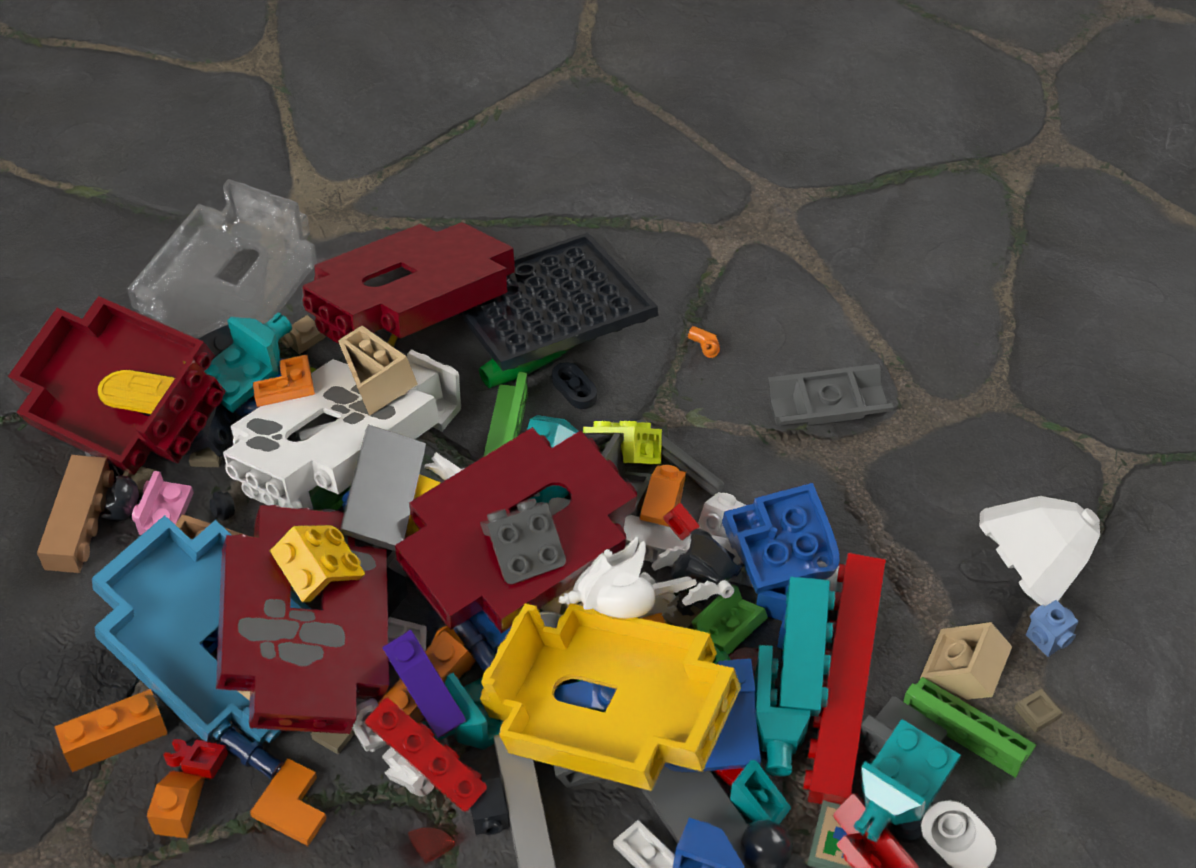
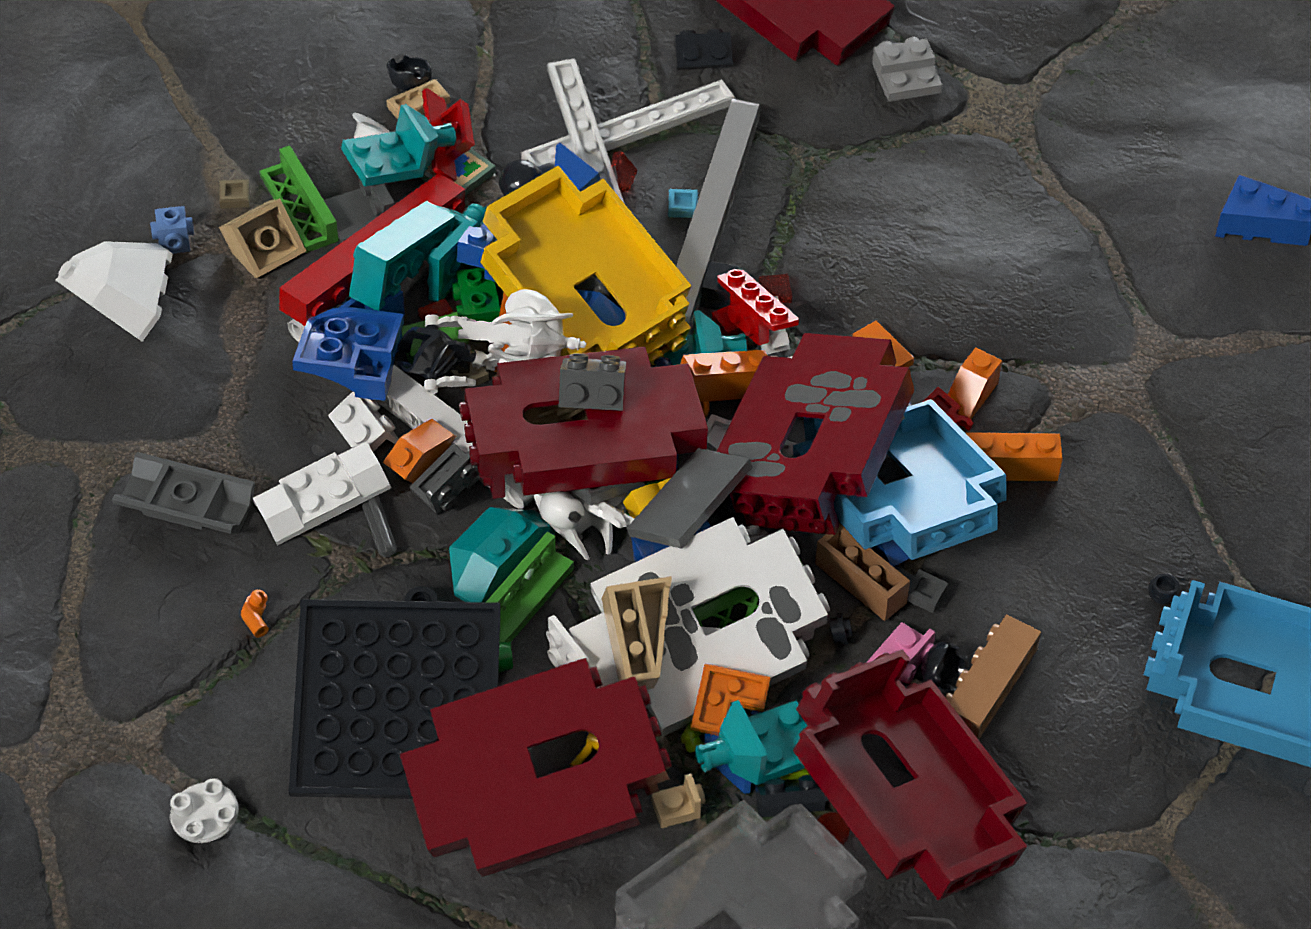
camera: 155 degrees left, 0 degrees up
yellow window [97,370,175,414] -> none
yellow bracket [270,525,365,602] -> none
dark purple slope [382,630,467,739] -> none
neon yellow bracket [583,421,662,464] -> none
red tile [663,503,700,541] -> none
none -> white dish [170,779,239,843]
none -> white piece [252,441,391,546]

